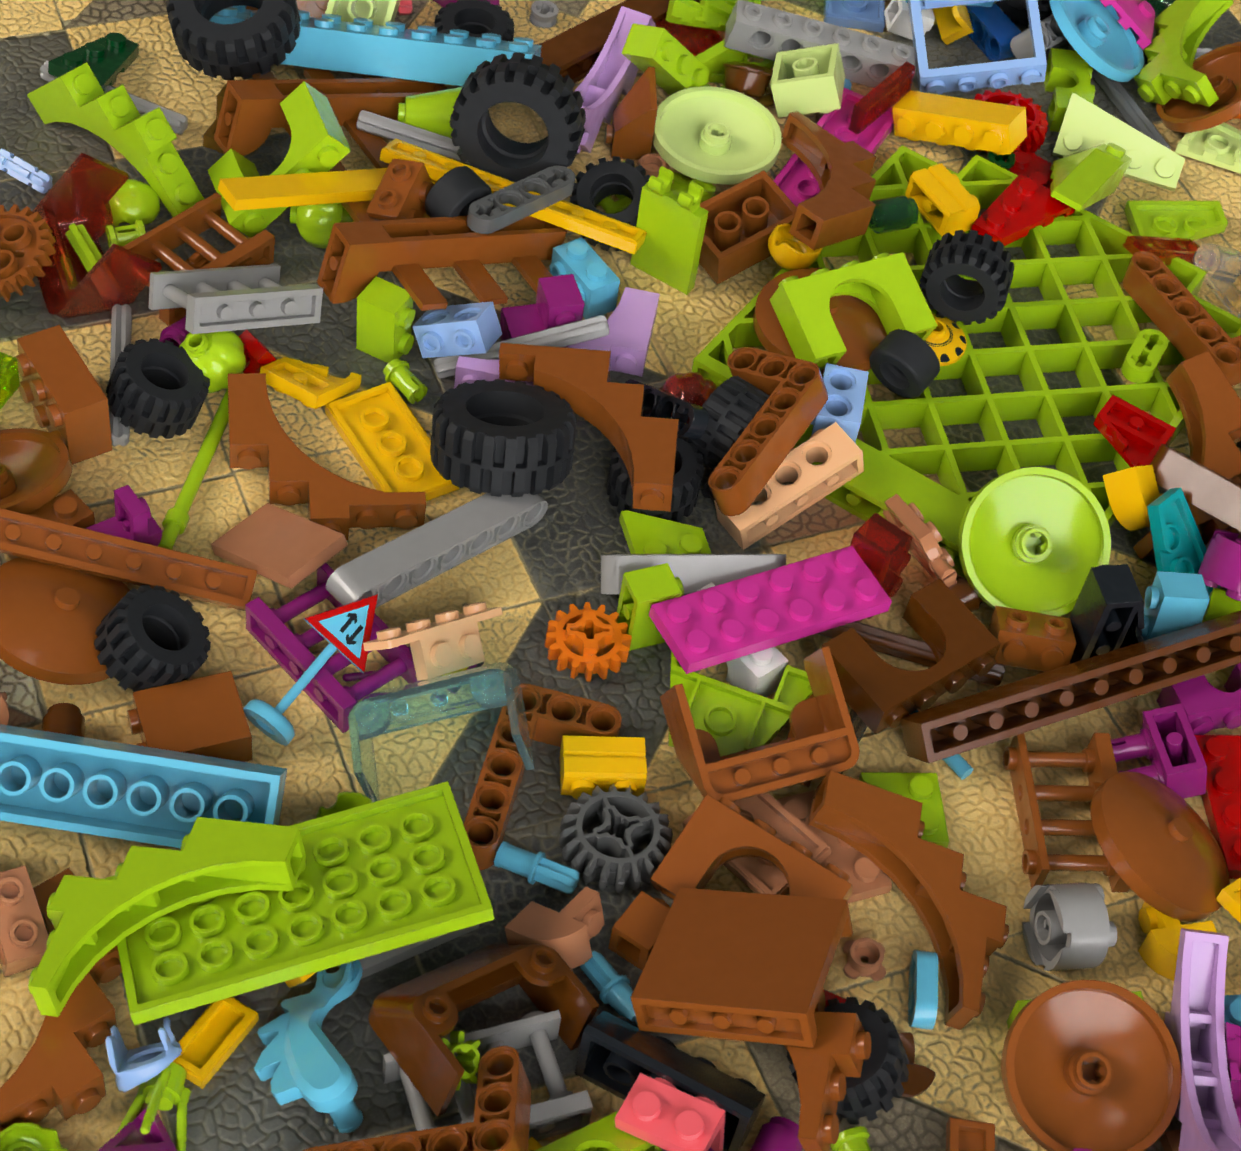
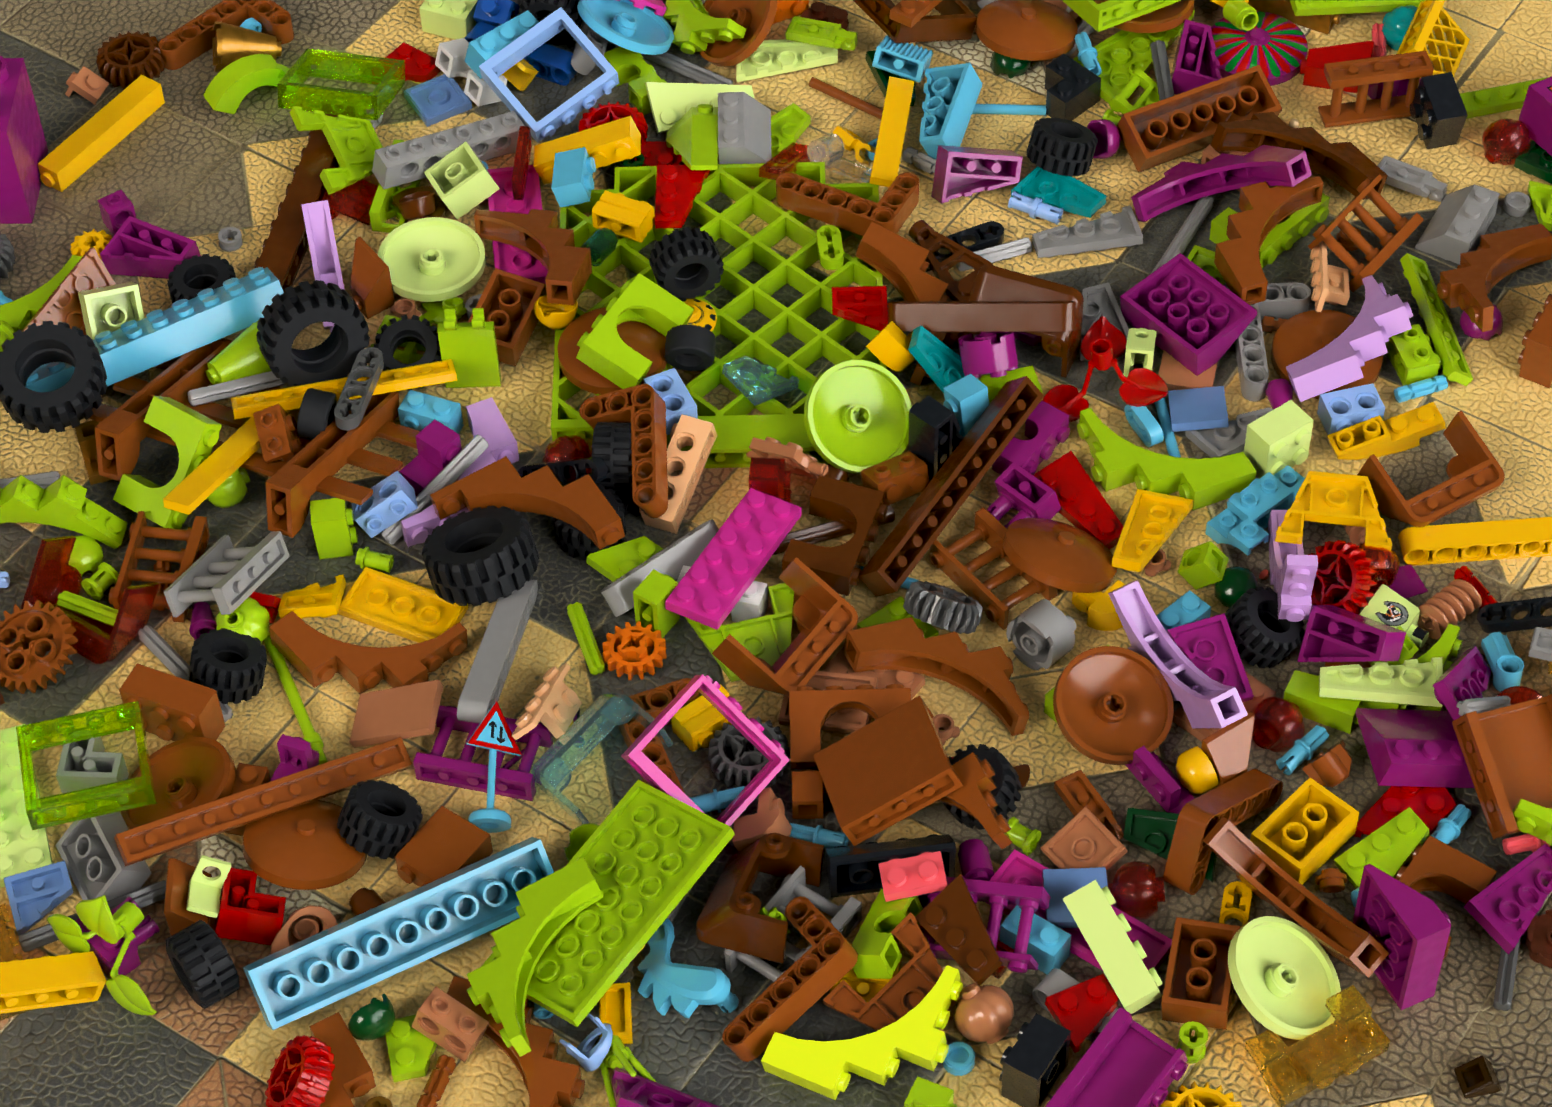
camera: 25 degrees left, 0 degrees up
lime brick [622,23,710,95] -> none
medium azure beam [908,950,938,1030] -> none
none -> medium azure brick [551,147,596,208]
none -> lime axle [567,602,605,675]
none -> dark pink window [621,674,790,826]
none -> light grey slope [718,92,772,164]
none -> clear light blue wing [722,356,799,406]
none -> dark grey gear [903,581,983,634]

